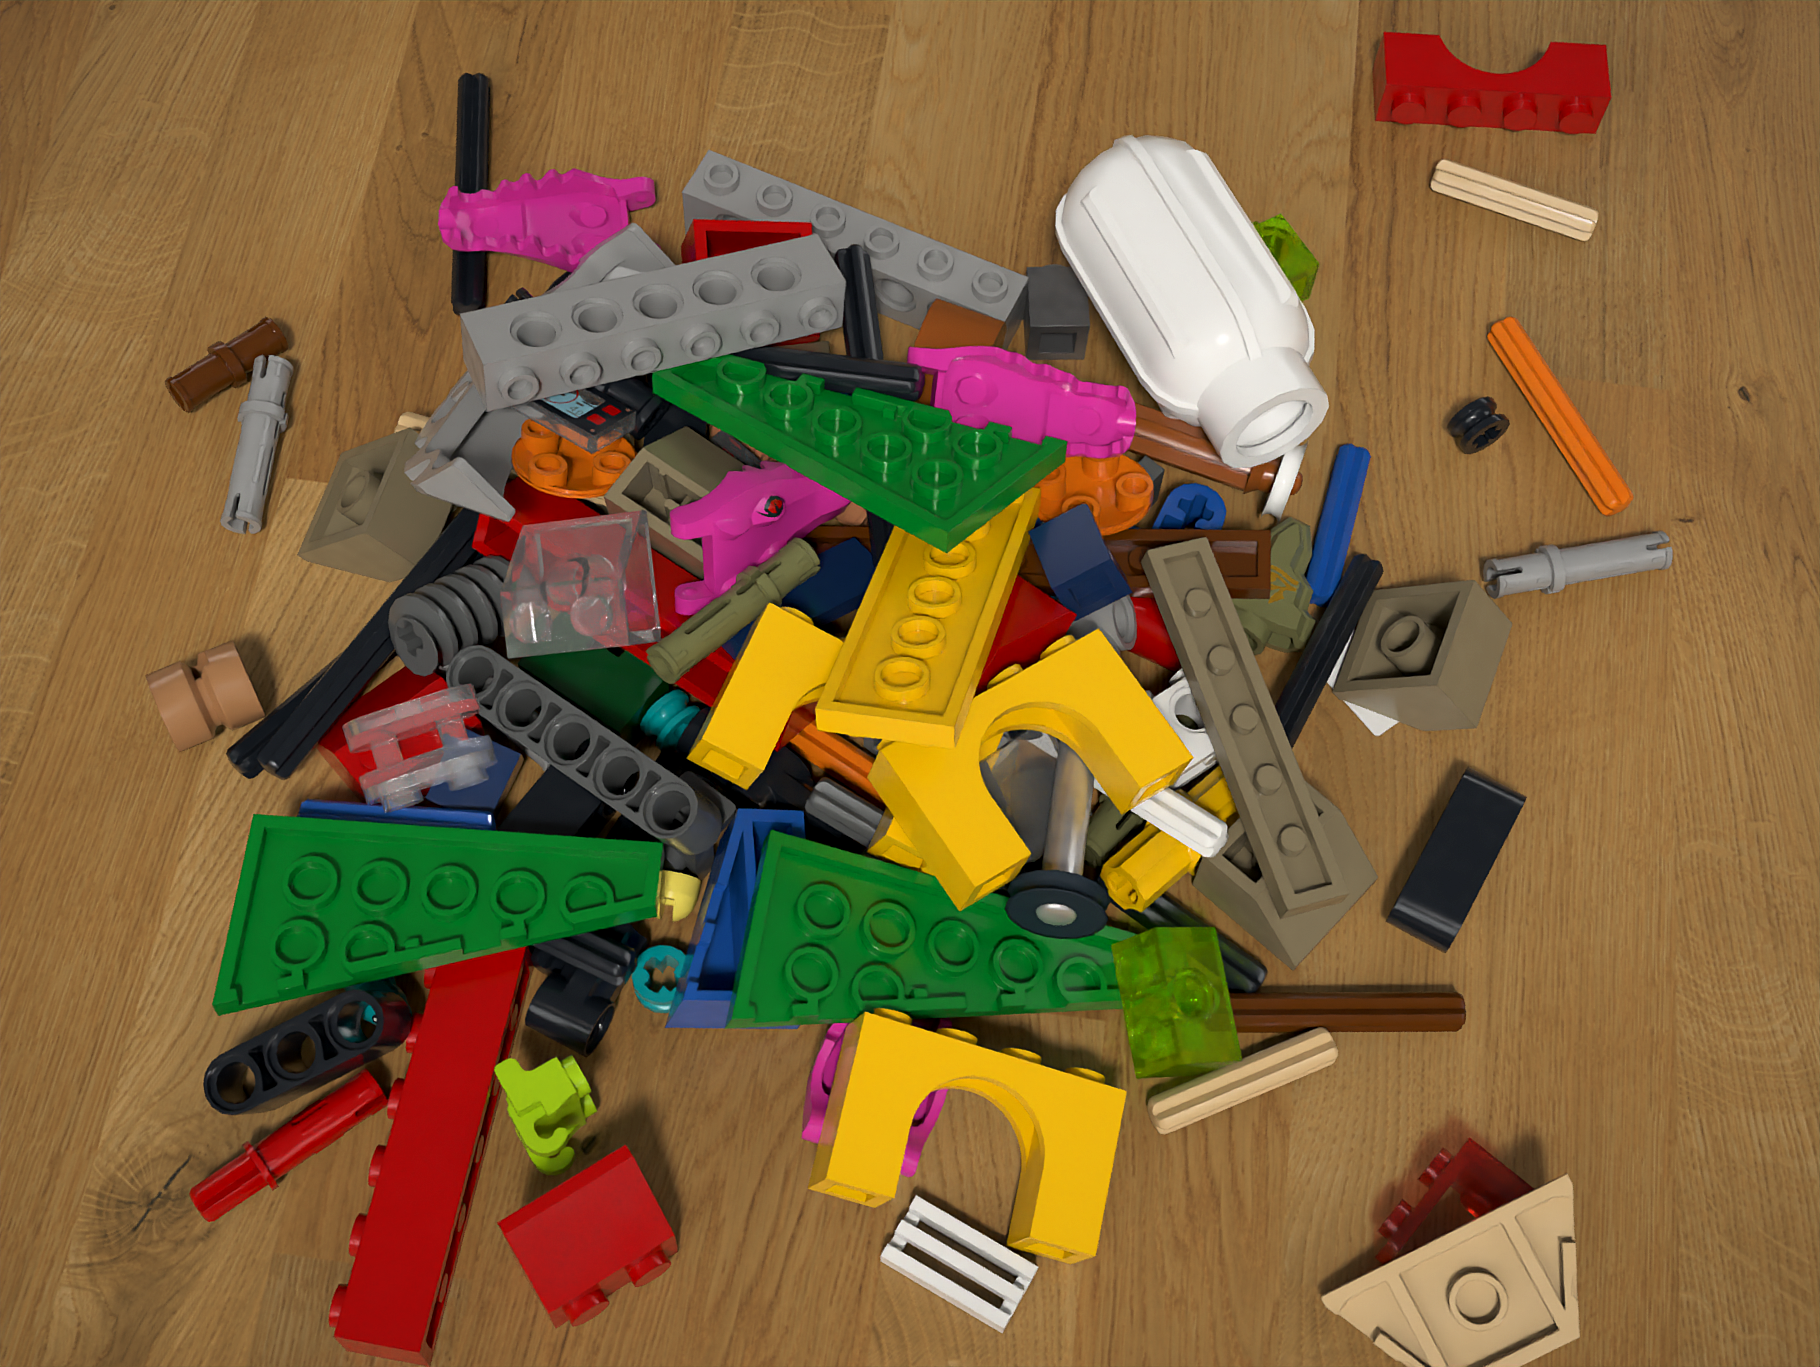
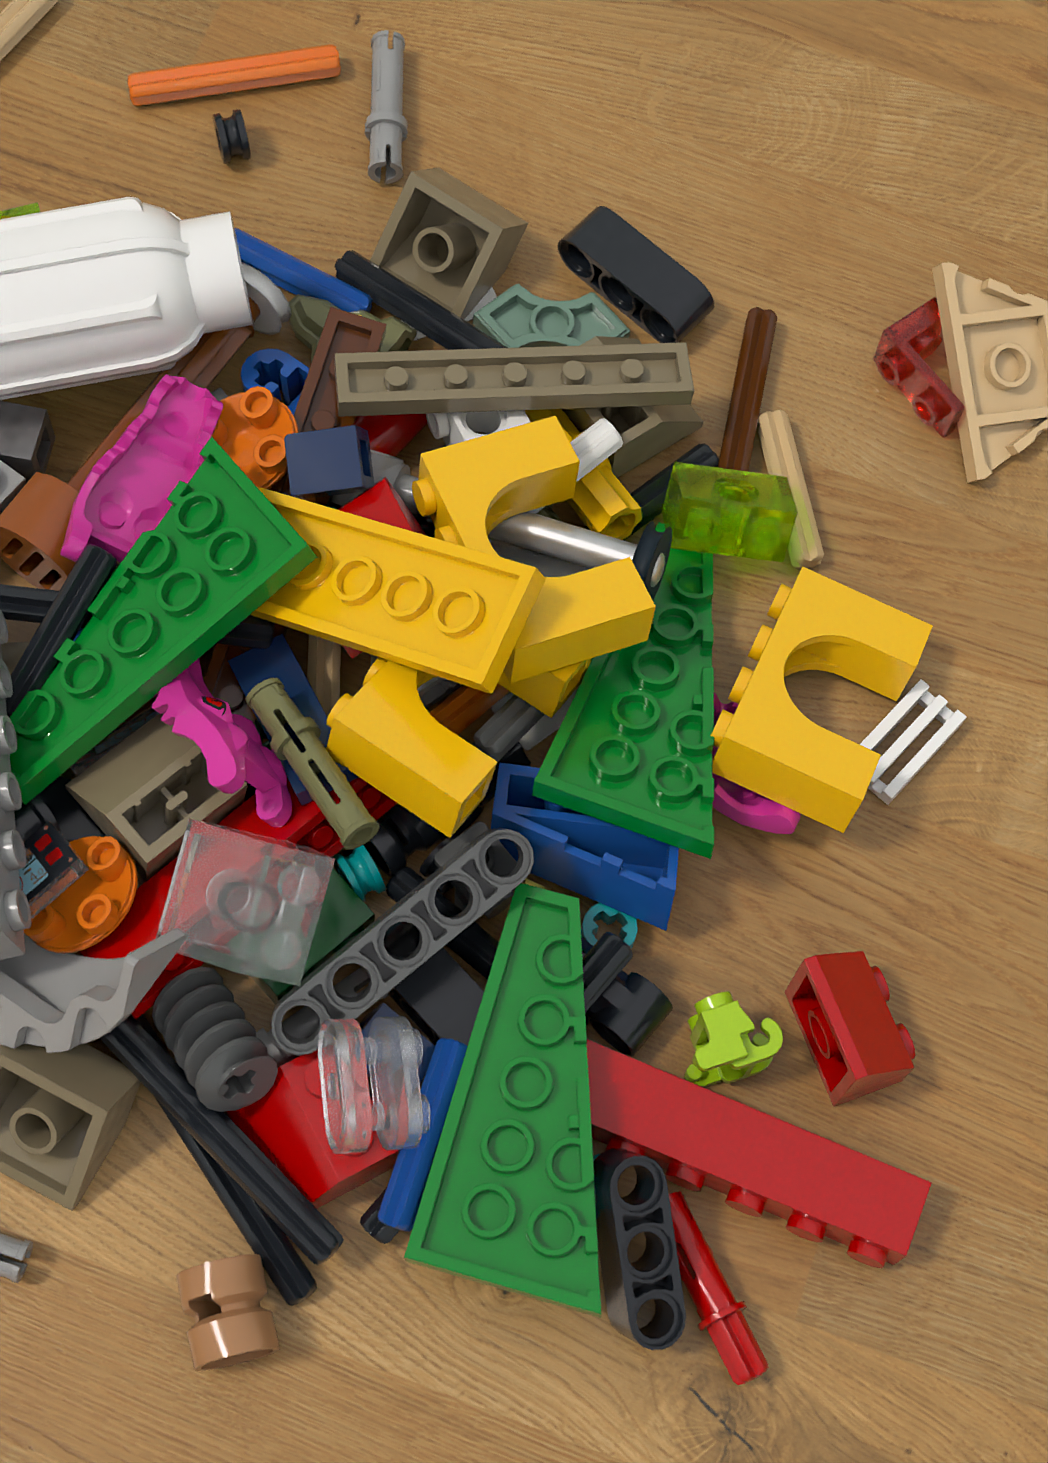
camera: 80 degrees left, 5 degrees up
none -> sand green tile [473,284,631,348]

